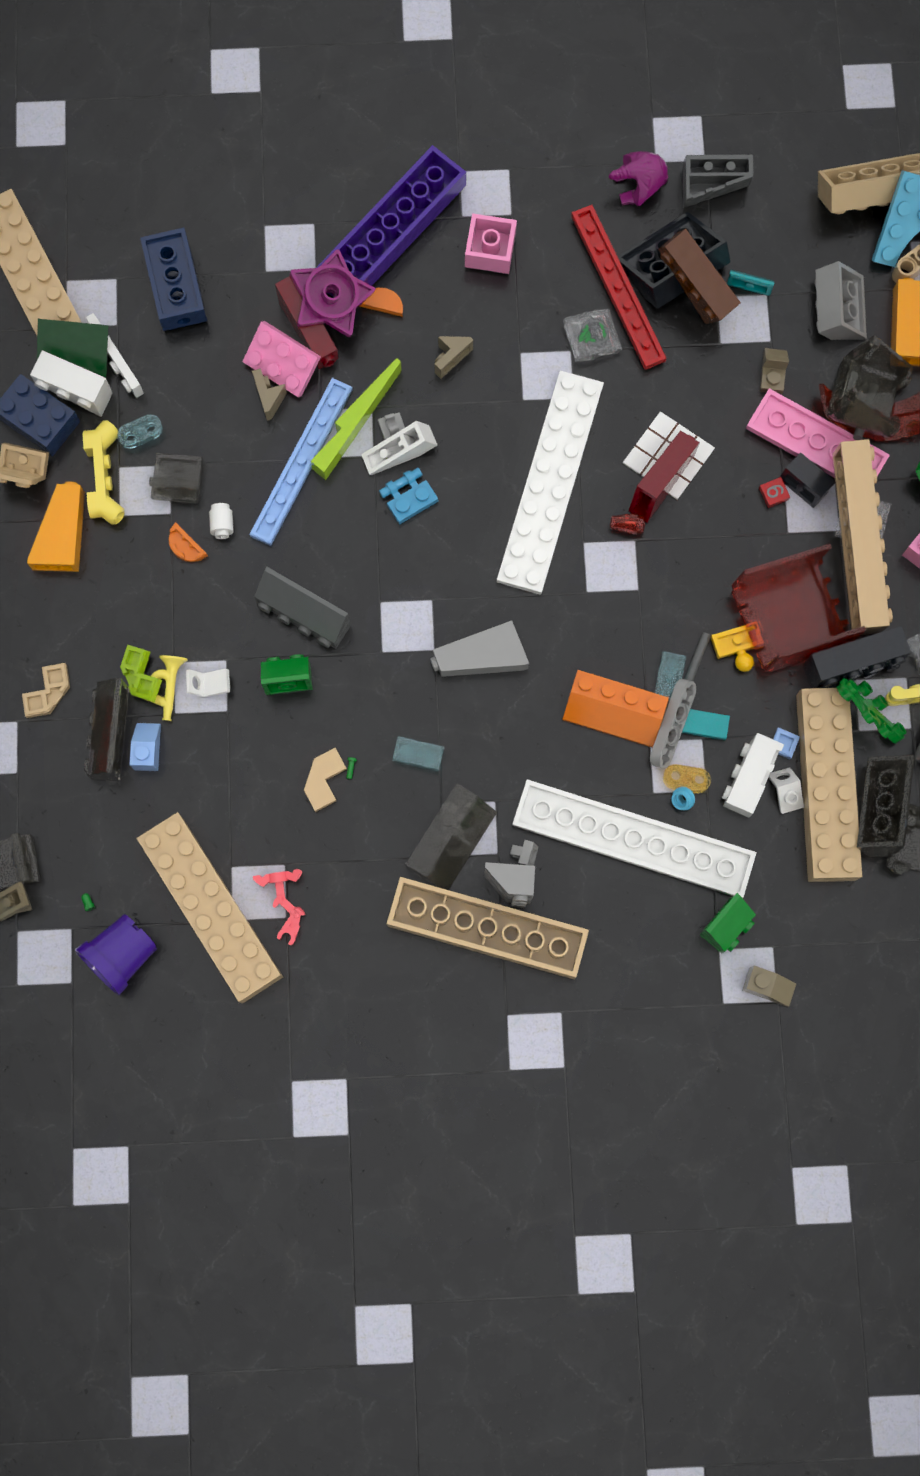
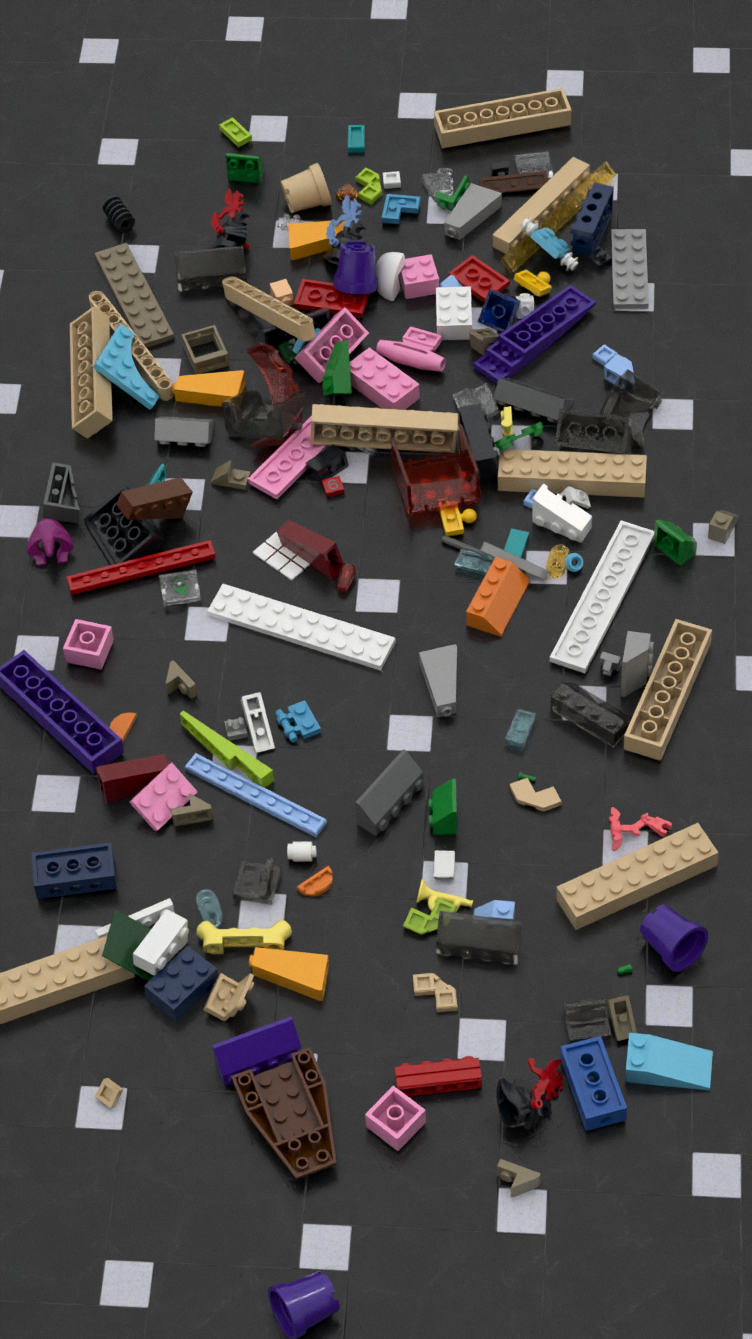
camera: 80 degrees left, 25 degrees down
magenta plate [289,249,376,337] -> none

